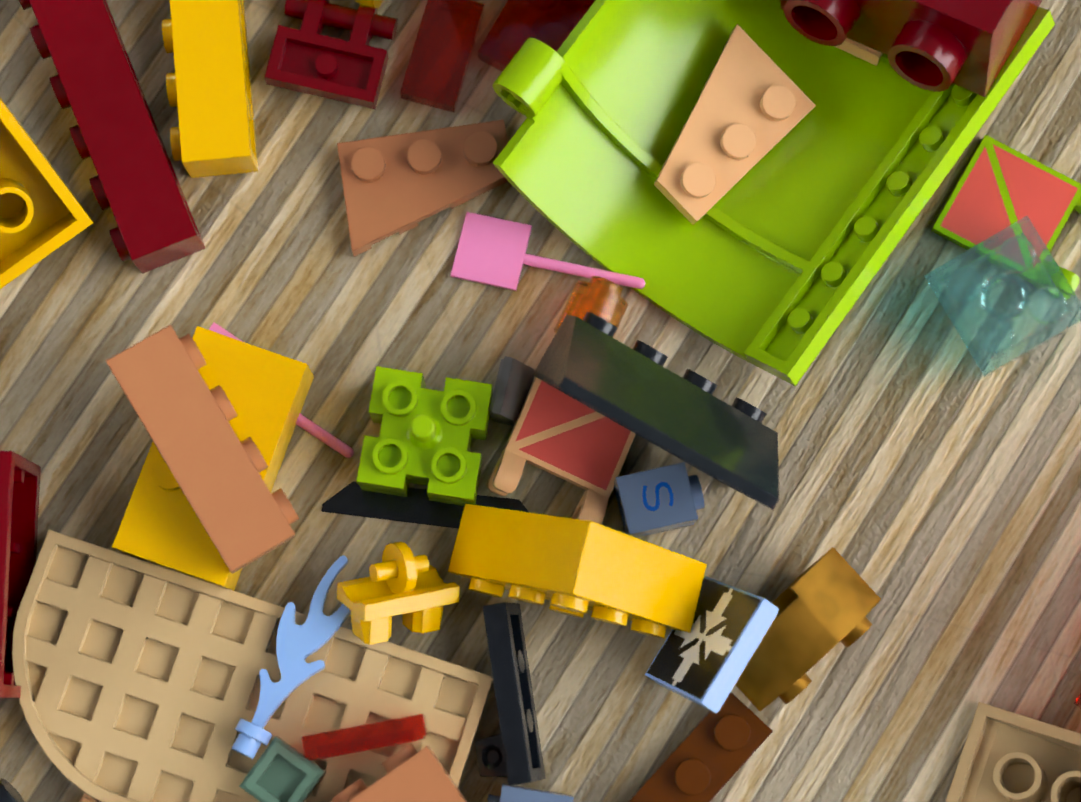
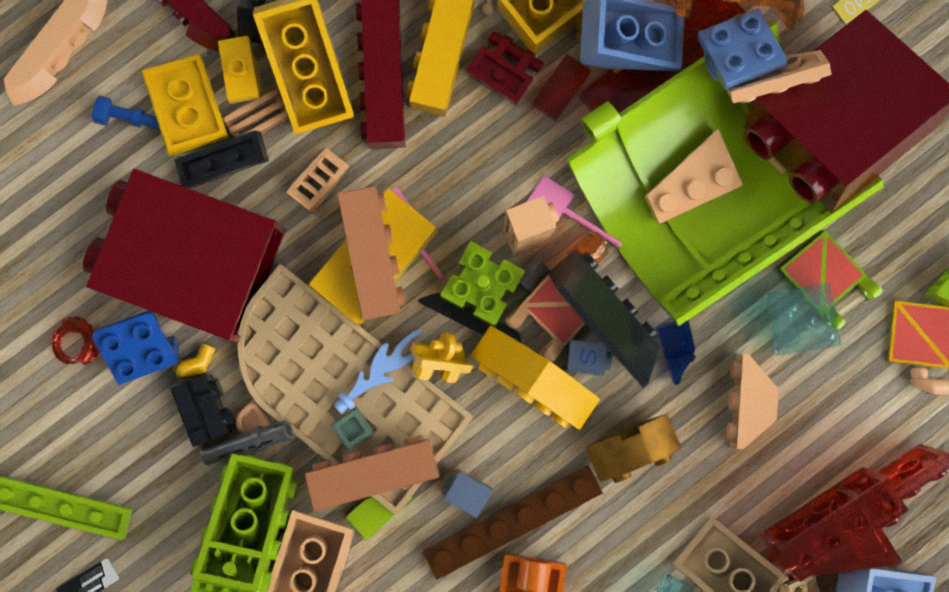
camera: 25 degrees right, 5 degrees up
clear red tile [302,714,429,761] -> none
nougat wing [337,120,508,257] -> none
black hinge [475,602,546,786] -> none
tile [645,576,779,713] -> none
none -> light nougat slope [286,148,350,214]
none -> light nougat brick [503,196,559,256]
none -> clear blue slope [656,320,696,385]
none -> light nougat slope [726,354,779,449]

